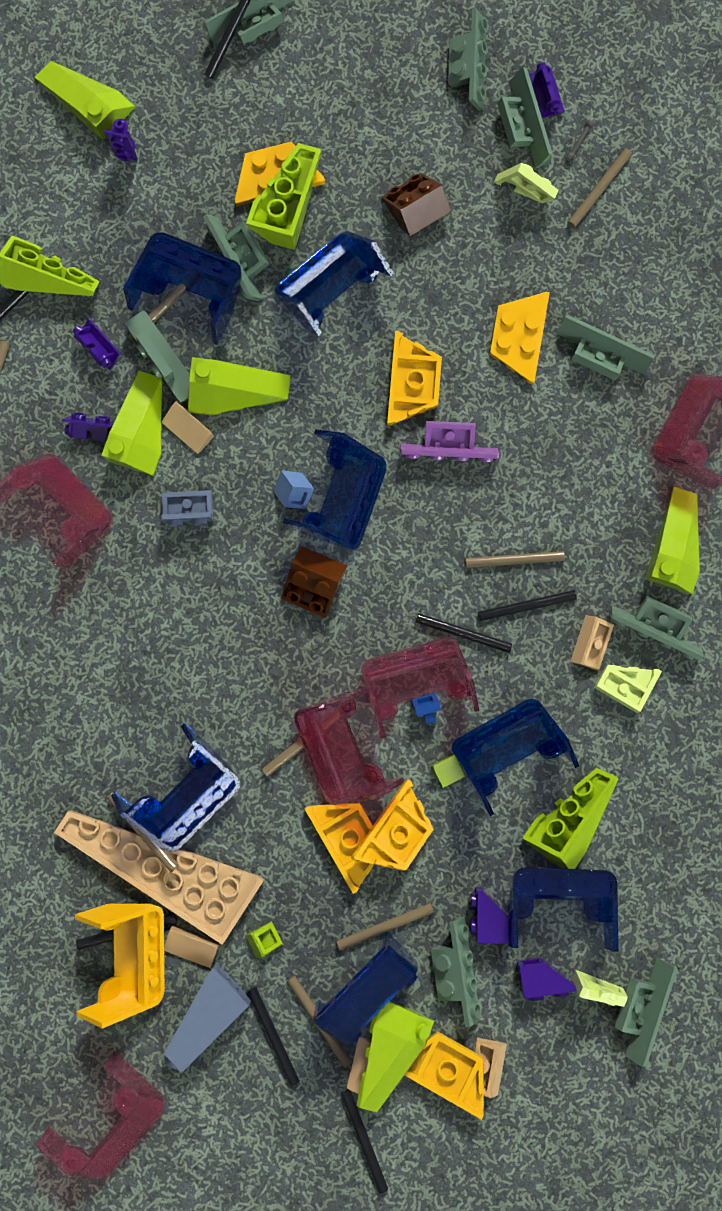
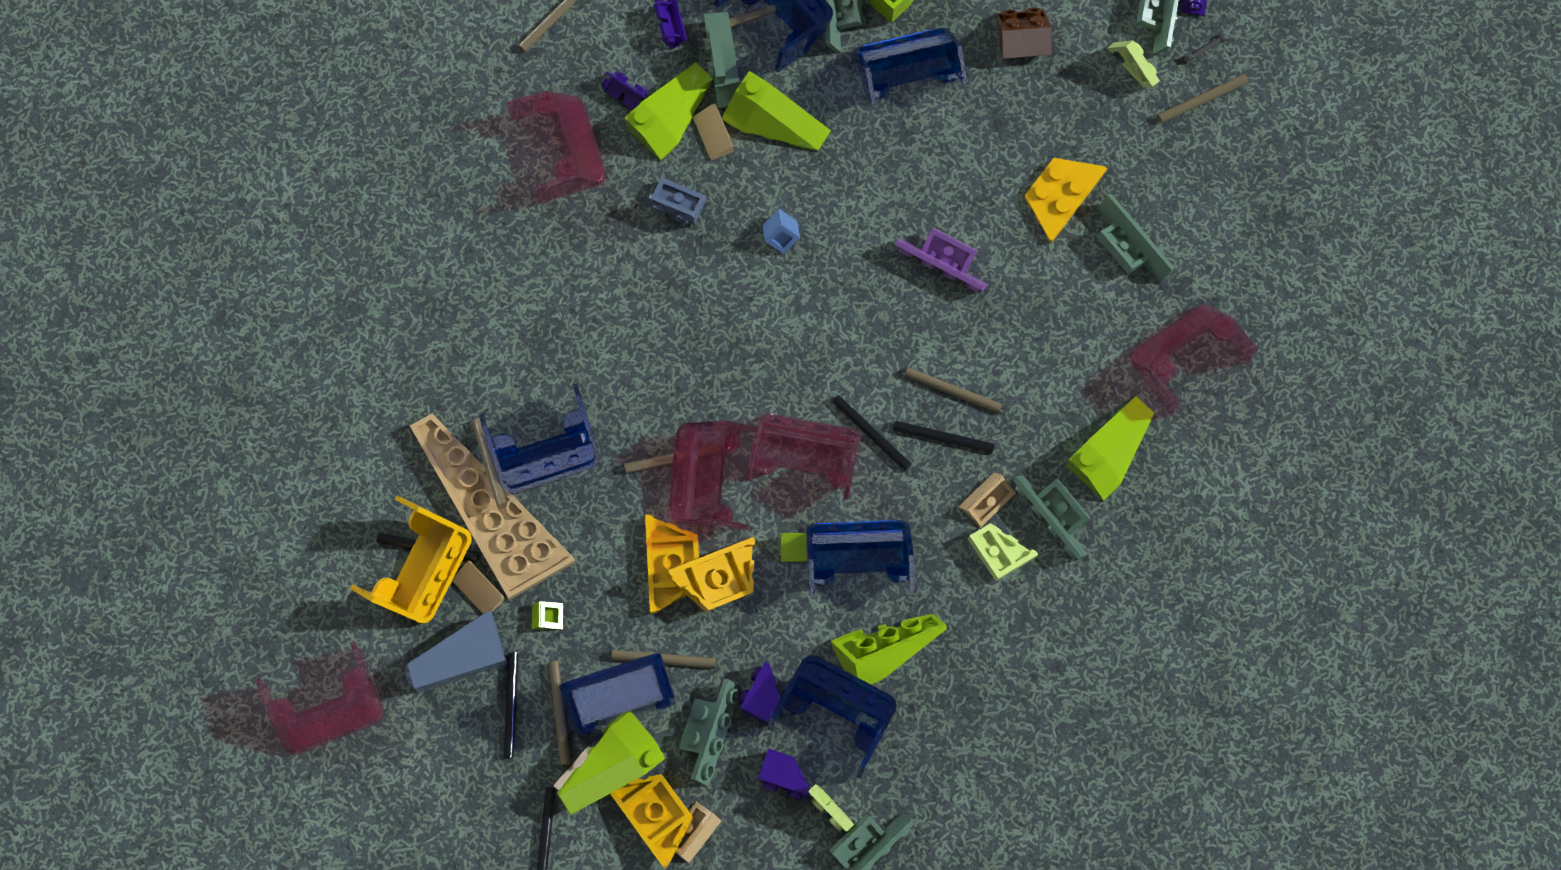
camera: 25 degrees right, 10 degrees down
reddish brown slope [281,546,347,618] -> none
clear blue windscreen [282,429,387,550] -> none
yellow wing [387,331,442,425] -> none
blue tile [411,693,441,724] -> none

